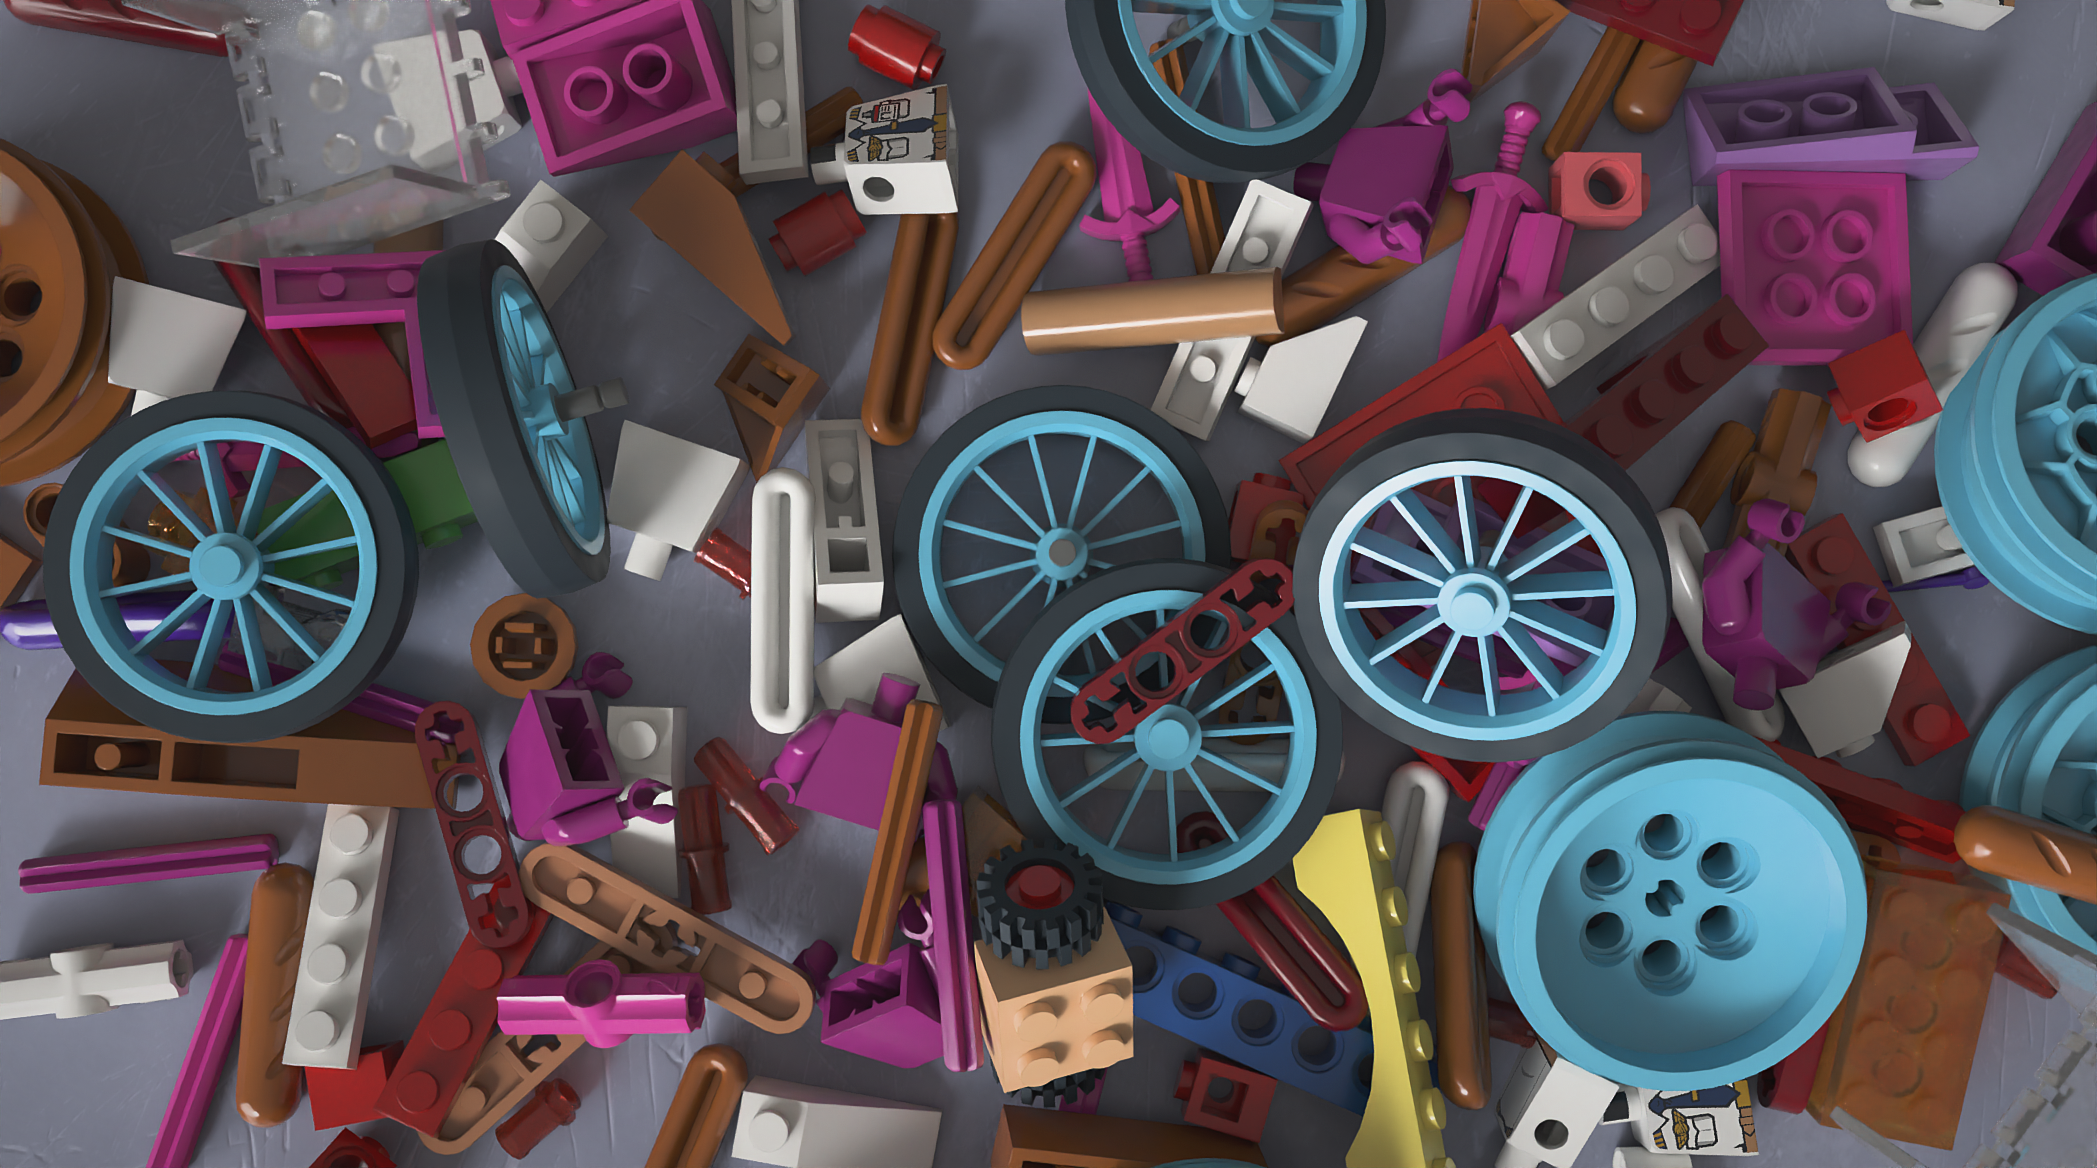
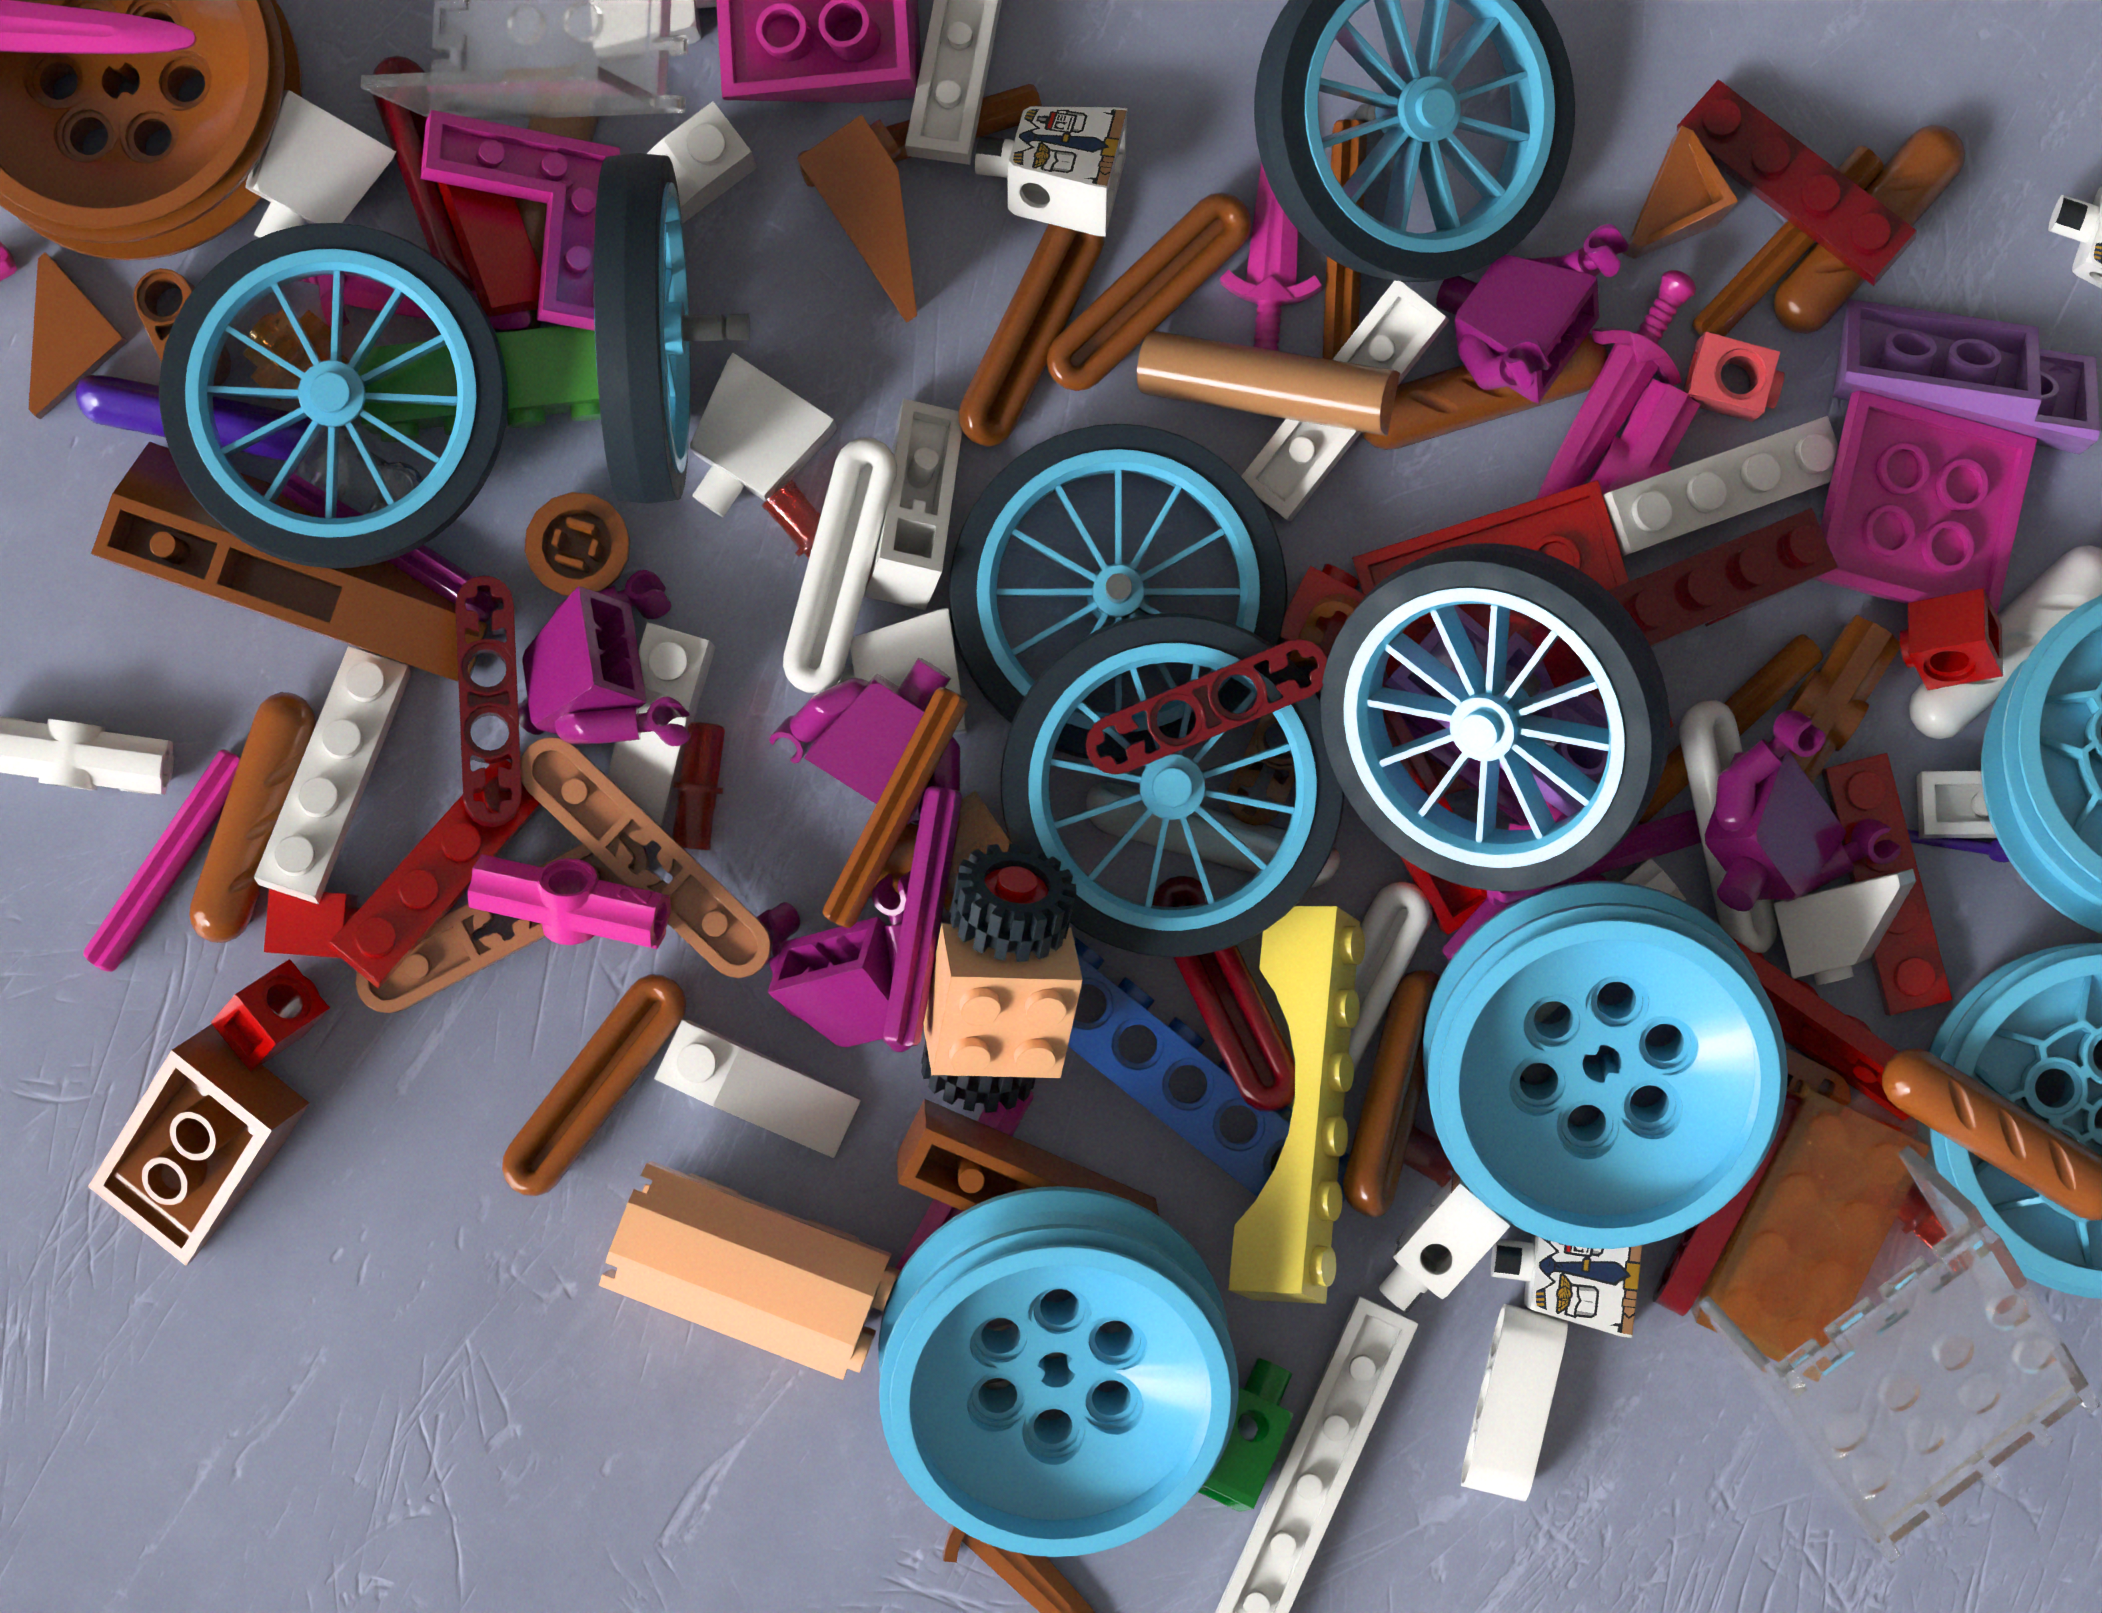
camera: 15 degrees right, 0 degrees up
magenta axle [18,833,280,894] -> none
clear red pin [495,1078,581,1160] -> none
clear red axle [694,737,800,856] -> none
dark orange slope [714,334,830,483] -> none
red brick [768,189,867,277] -> none
red brick [848,4,946,90] -> none
red brick [1173,1047,1278,1143] -> none
white slope [1234,316,1368,444] -> none

